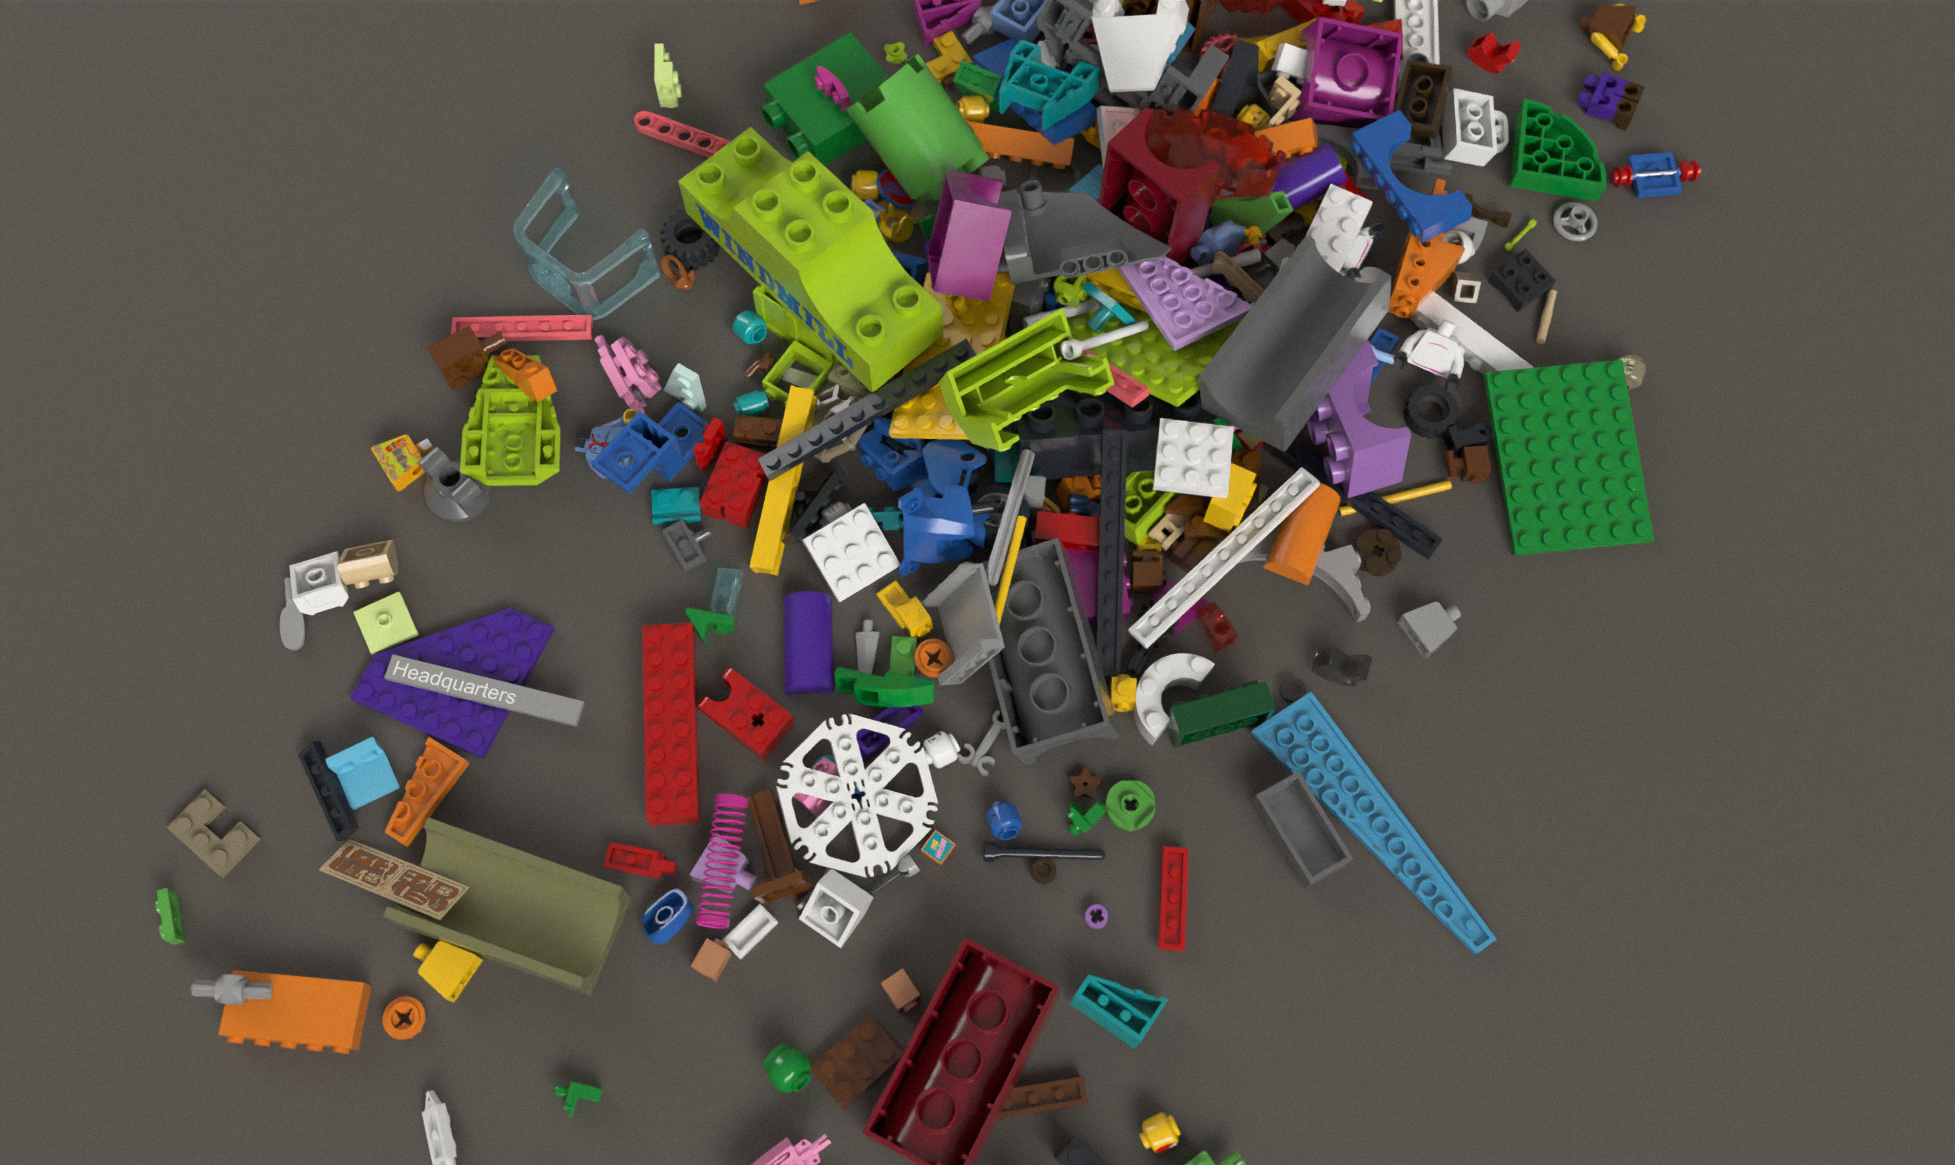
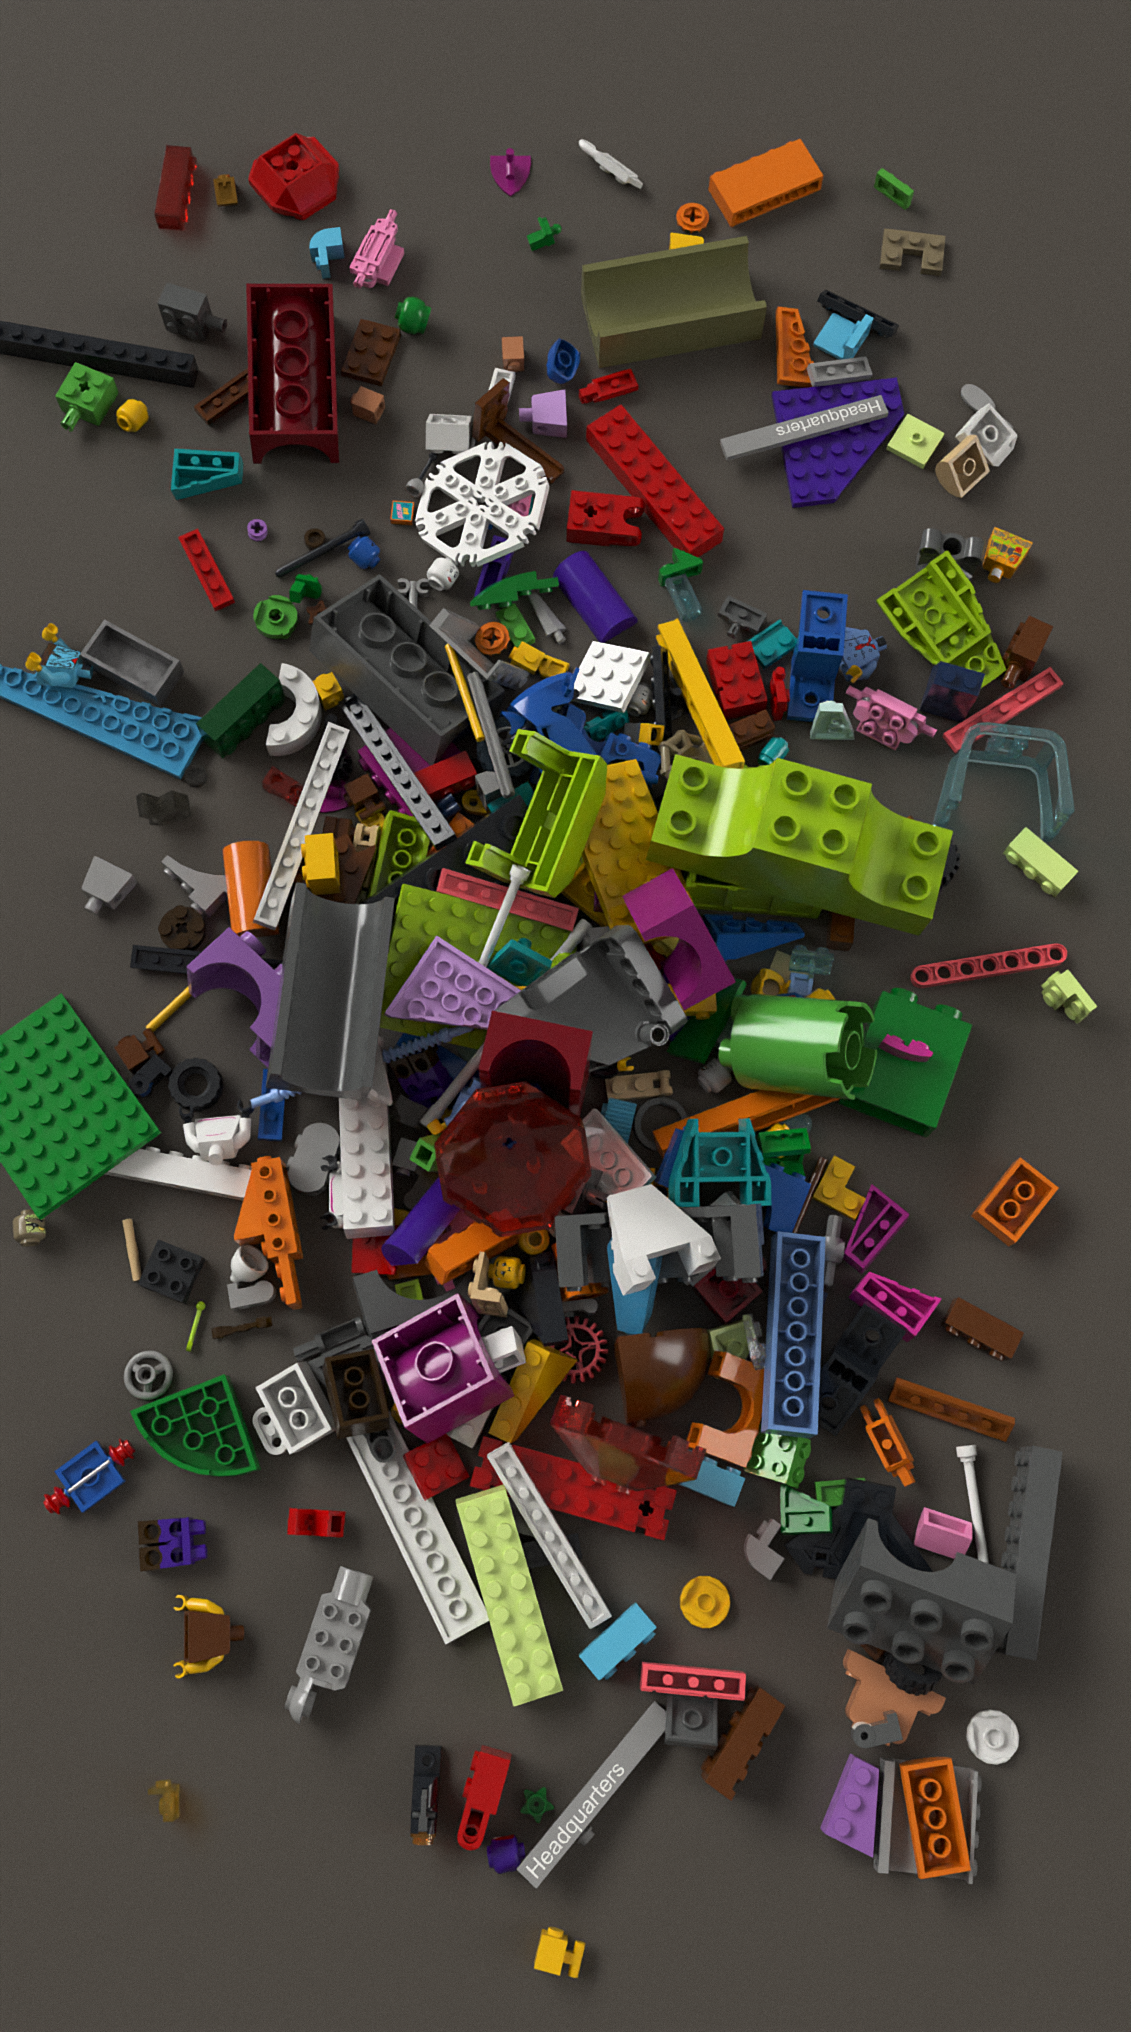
camera: 150 degrees right, 5 degrees up
light grey axle [191,975,274,1005] -> none
sticker [319,839,470,920] -> none
orange slope [494,348,557,402] -> none
dark pink piece [695,793,748,929] -> none
black plate [758,339,976,481] -> none
lime plate [884,42,907,64] -> none
white plate [1153,418,1234,498] -> none
tan plate [1212,251,1265,304] -> none
blue arch [1350,110,1473,243] -> none
dark tan brick [1452,271,1481,303] -> none
none -> torso [25,623,93,688]
none -> yellow leg [624,723,664,745]
none -> light grey plate [806,356,873,387]
none -> dark blue slope [919,661,985,722]
none -> yellowish green brick [1003,827,1078,897]

